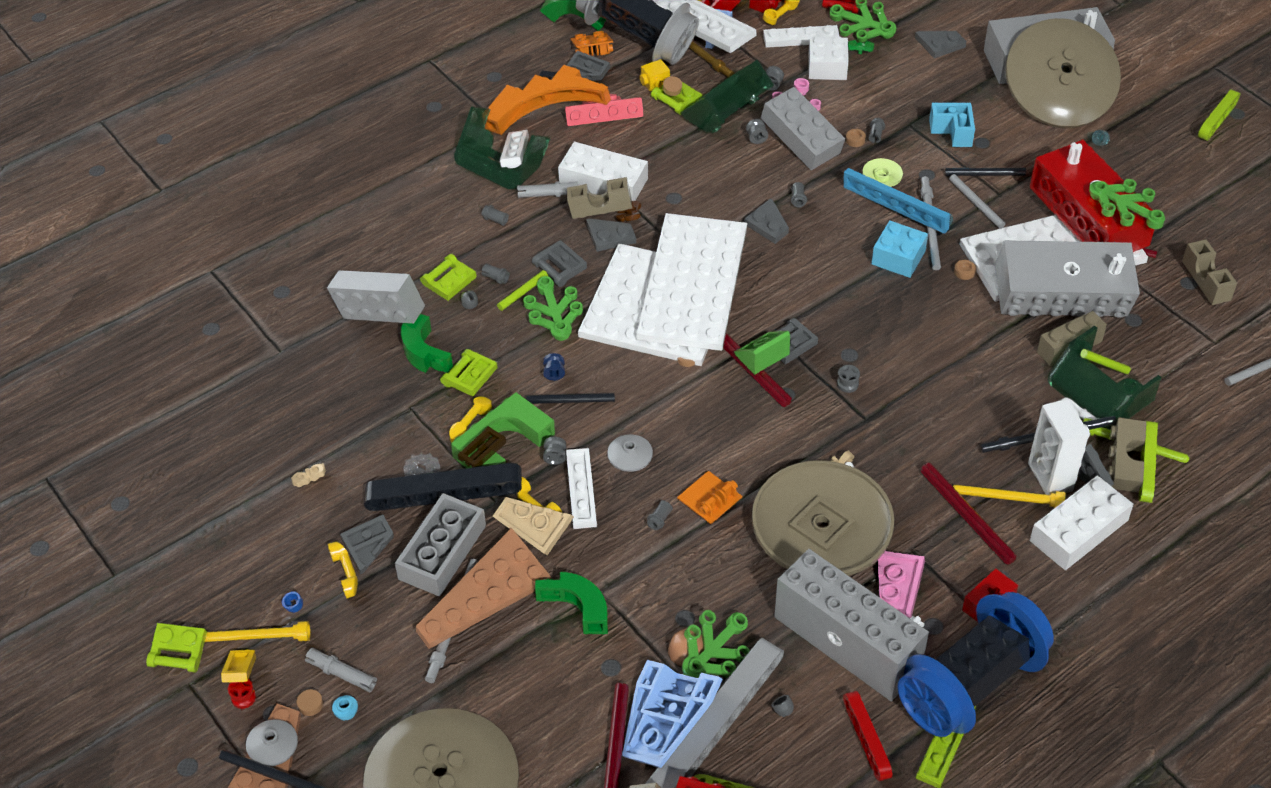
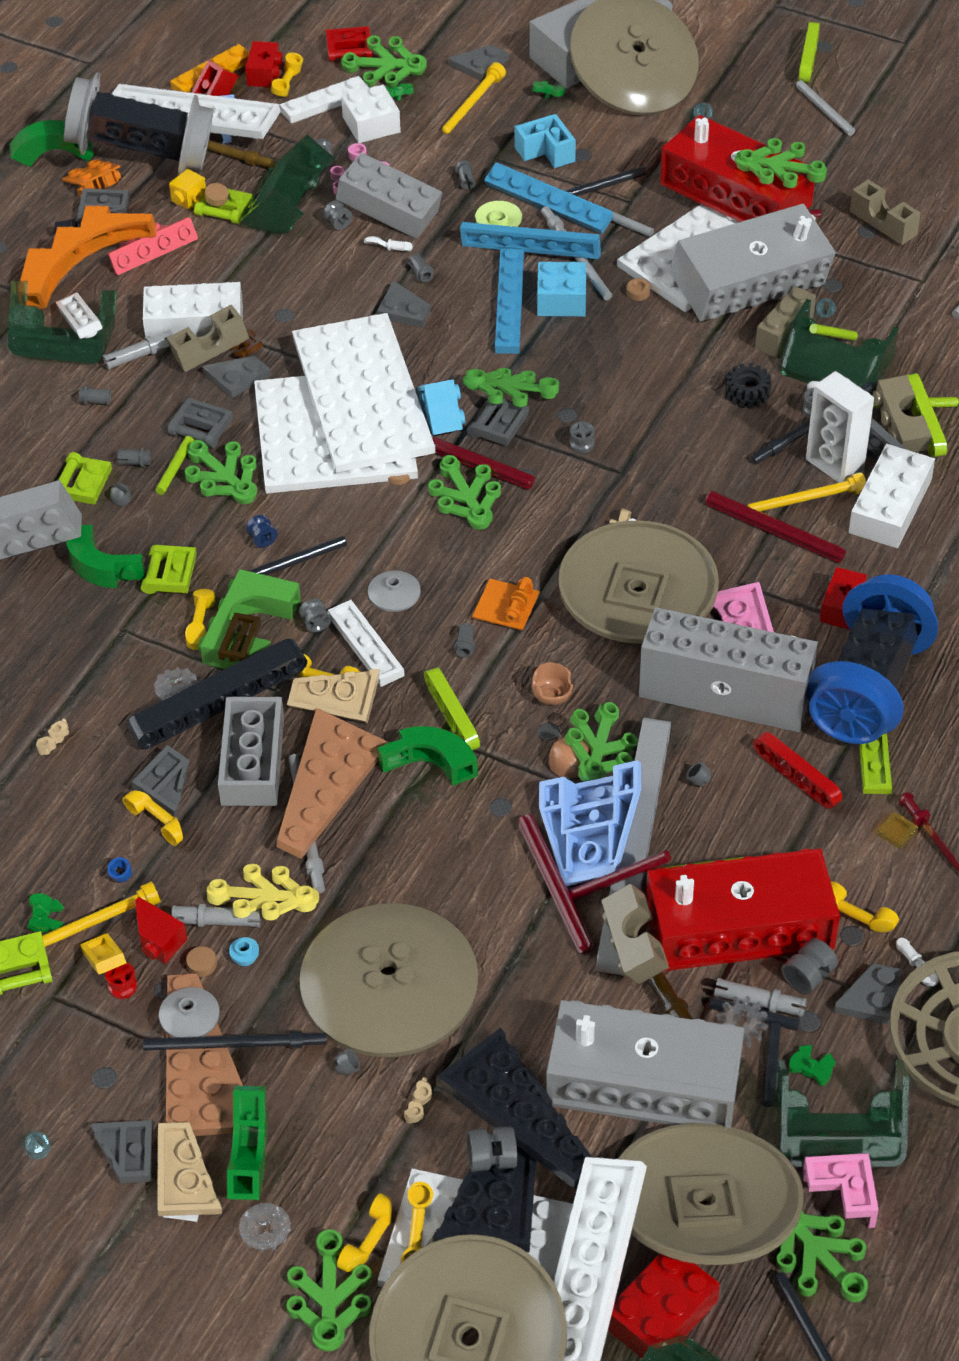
camera: 25 degrees left, 0 degrees up
bright green slope [734,331,790,375] -> none
medium nougat tile [846,129,866,147] -> none
none -> green piece [27,893,64,932]
none -> red slope [135,896,187,964]
none -> light yellow plant [207,864,319,920]
none -> white piece [364,236,413,252]
none -> medium azure brick [417,380,465,435]
none -> lime beam [424,667,480,751]
none -> bright green plant [428,455,501,530]
none -> yellow piece [442,62,506,134]
none -> bright green plant [463,368,559,407]
none -> dark azure plate [484,162,614,234]
none -> dark azure plate [495,249,524,354]
none -> nougat hair [531,662,573,706]
none -> green piece [533,81,566,98]
none -> dark red bar [569,850,671,901]
none -> black tyre [725,363,771,409]
none -> light grey bar [796,80,855,136]
none -> clear light blue hinge [816,298,836,318]

